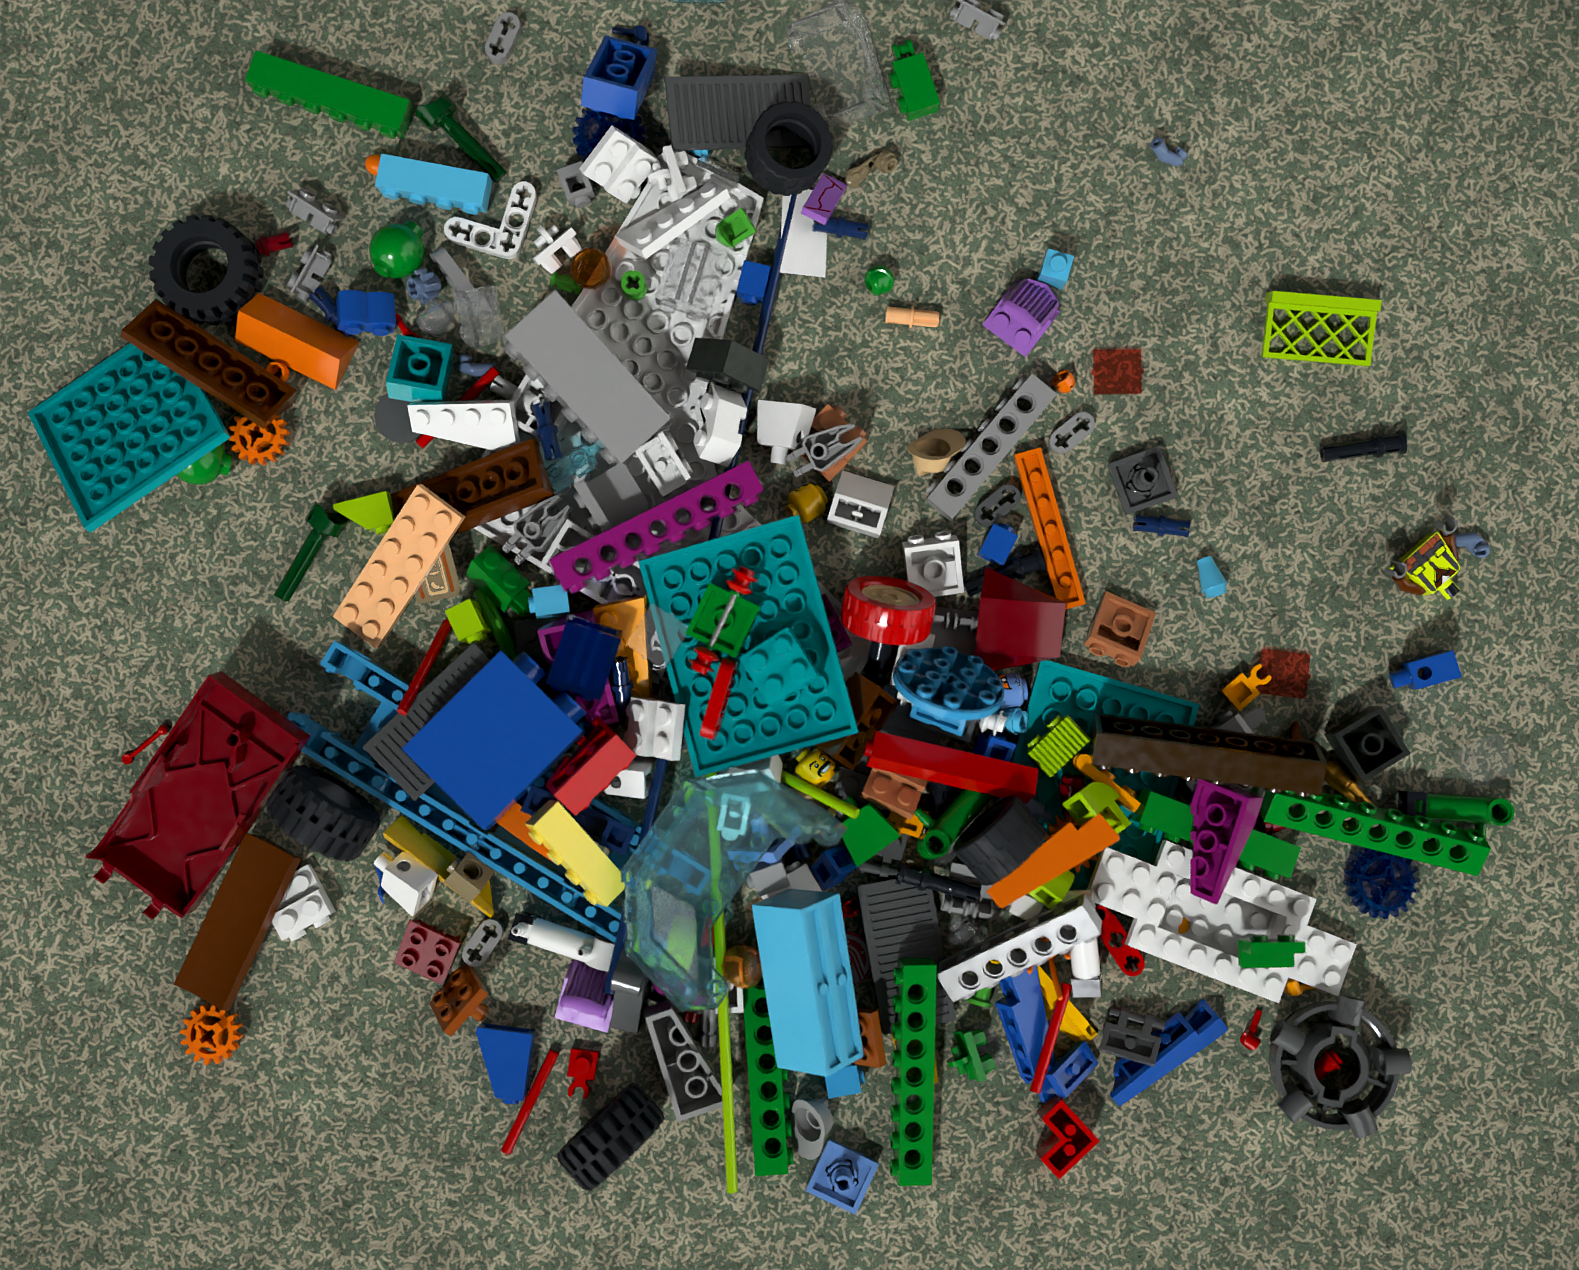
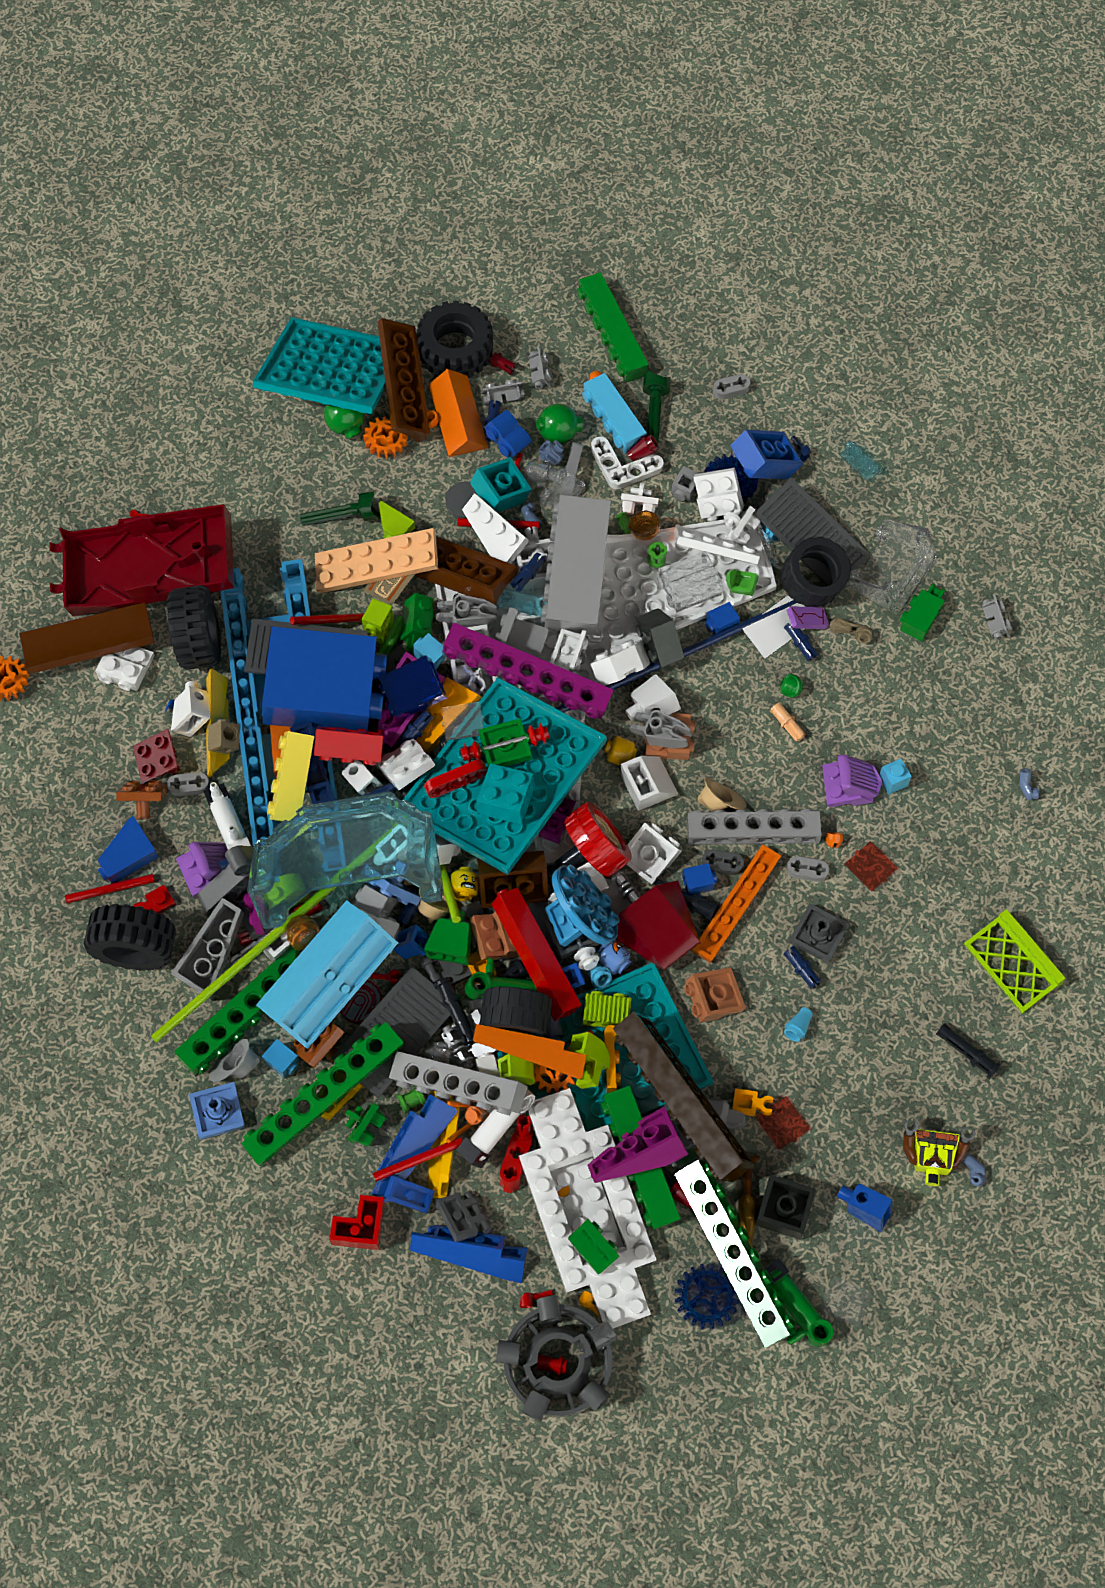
camera: 50 degrees right, 20 degrees down
none -> dark red cone [627,435,659,462]

